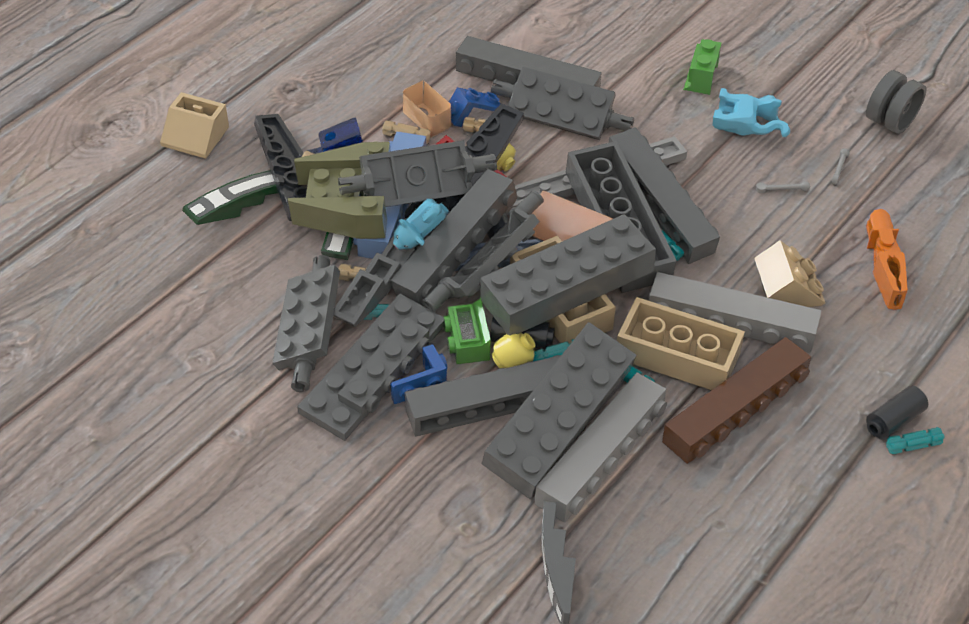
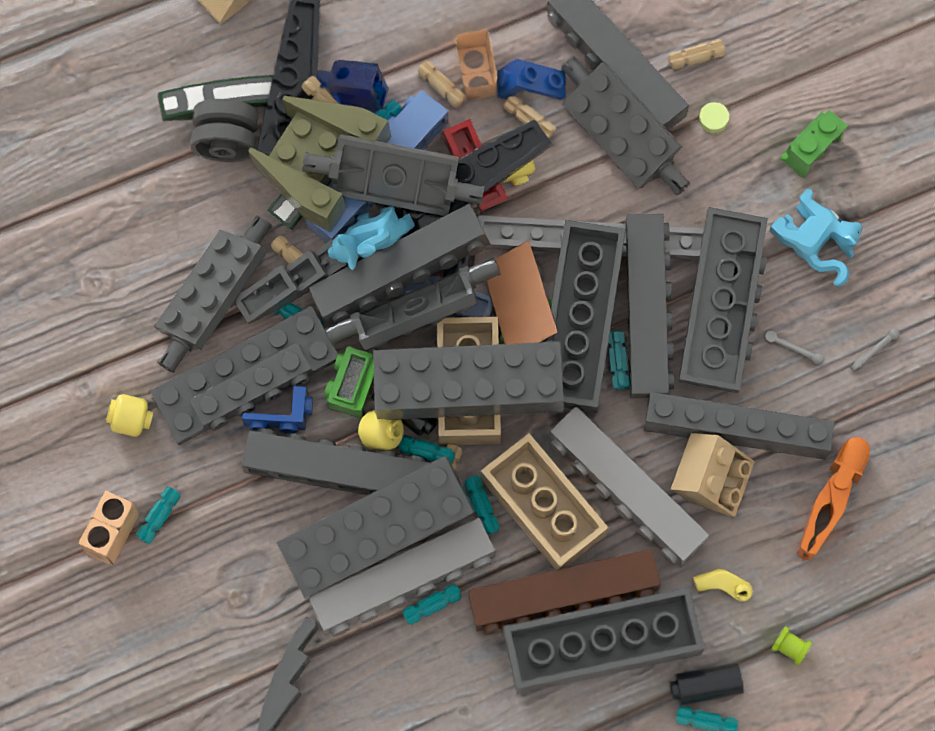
camera: 30 degrees right, 25 degrees up
none -> light nougat piece [78,490,139,566]
none -> light yellow head [106,394,153,437]
none -> teal axle [136,486,181,544]
none -> dark grey wheel [191,98,258,162]
none -> teal axle [402,583,462,625]
none -> dark grey brick [503,588,704,695]
none -> dark grey brick [644,392,835,460]
none -> tan axle [668,39,725,70]
none -> dark grey plate [678,207,768,393]
none -> light yellow arm [693,569,753,602]
none -> yellowish green tile [699,102,729,133]
none -> lime bush [771,626,813,666]

